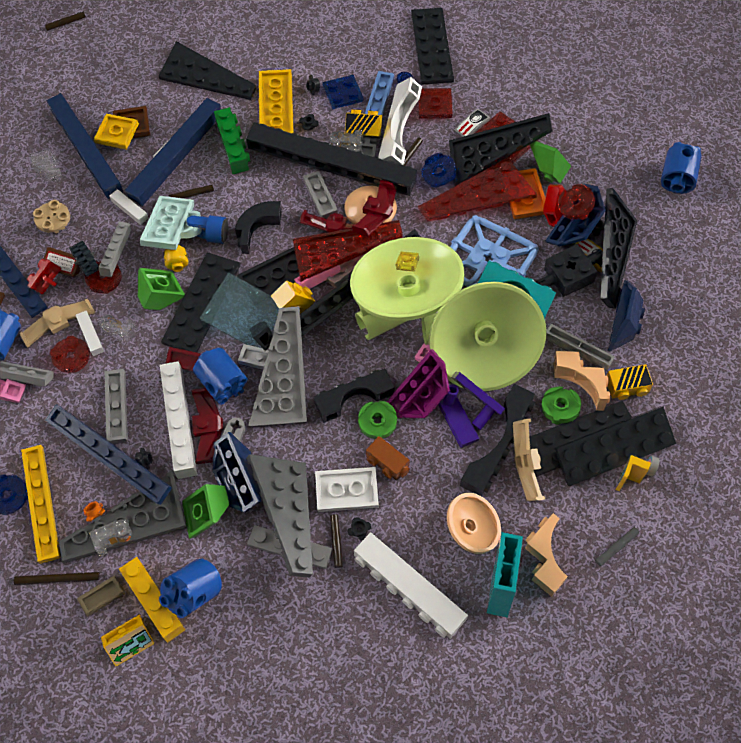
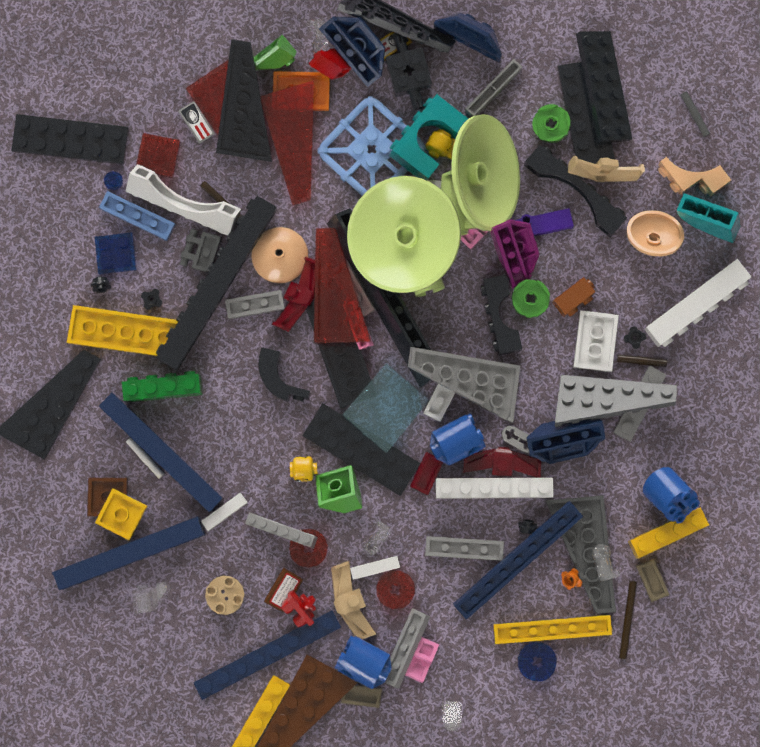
camera: 75 degrees left, 20 degrees up
black wheel [69,241,99,276] -> none
panel [101,614,154,666] -> none
light aqua plate [140,196,228,250] -> none
dark brown piece [168,184,214,198] -> none
bright green slope [182,484,229,539] -> none
black brick [249,321,272,352] -> none
yellow brick [271,281,315,313] -> none
clear leg [329,130,363,152] -> none
brick [345,109,382,136] -> none
dark red plate [352,180,396,236] -> none
clear yellow plate [395,251,419,271] -> none
clear blue plate [421,153,456,188] -> none
dark purple piece [451,372,505,430] -> none
light nougat arch [554,351,610,411] -> none
clear red plate [558,184,595,219] -> none
yellow brick [607,364,653,400] -> none
yellow panel [615,455,651,491] -> none
light grey tile [646,455,659,477] -> none

